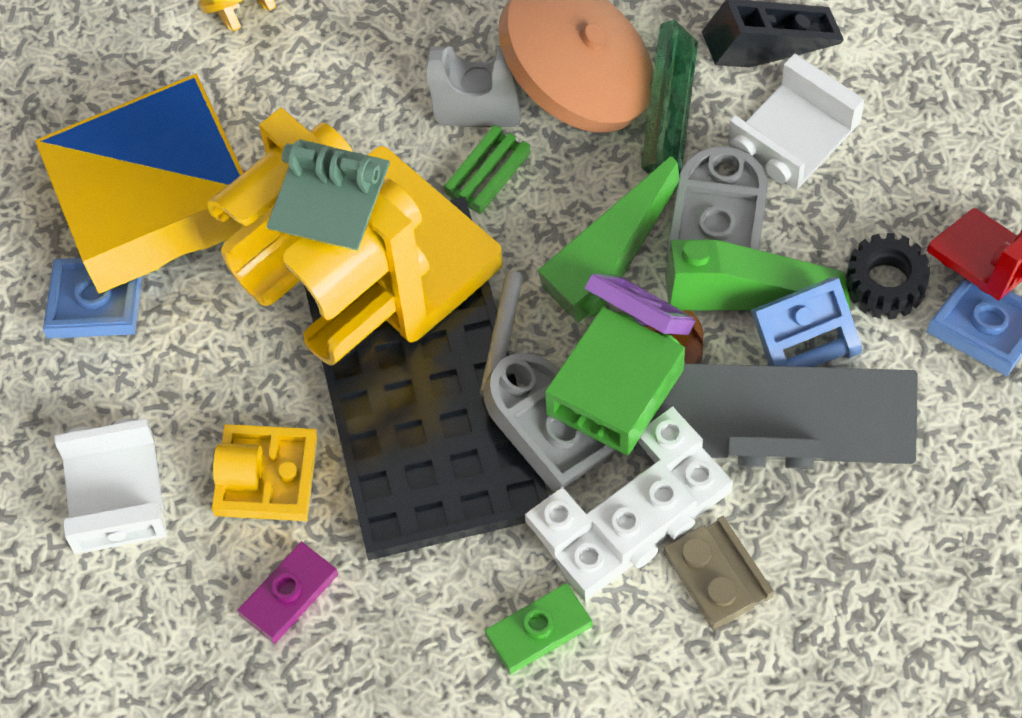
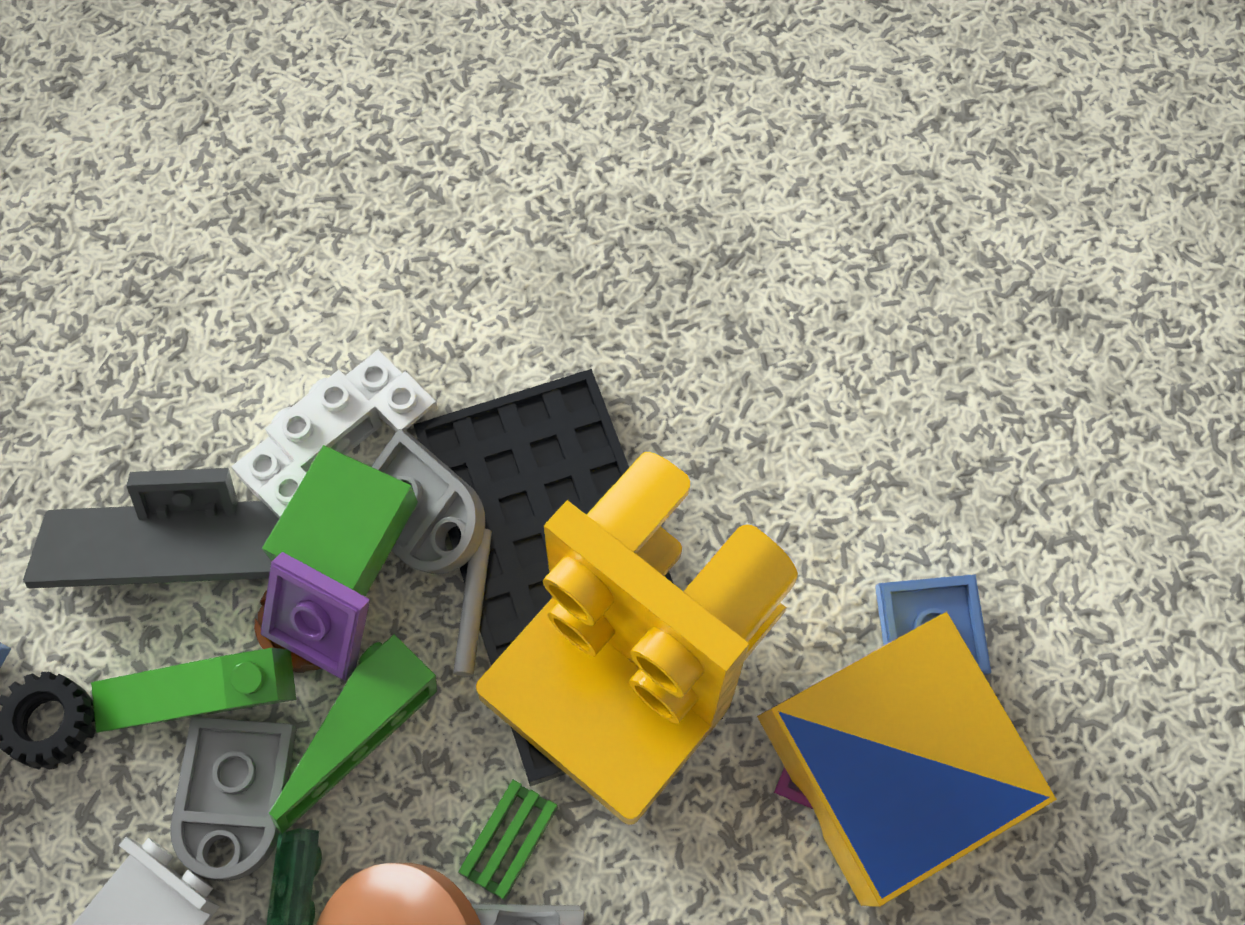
camera: 170 degrees right, 5 degrees up
white panel [54,418,167,554] -> none
yellow plate [212,424,318,521] -> none
magenta plate [237,541,338,644] -> none
sand green hinge [267,139,390,251] -> none
bright green plate [485,583,593,675] -> none
dark tan plate [664,515,774,630] -> none
plate [750,277,862,367] -> none

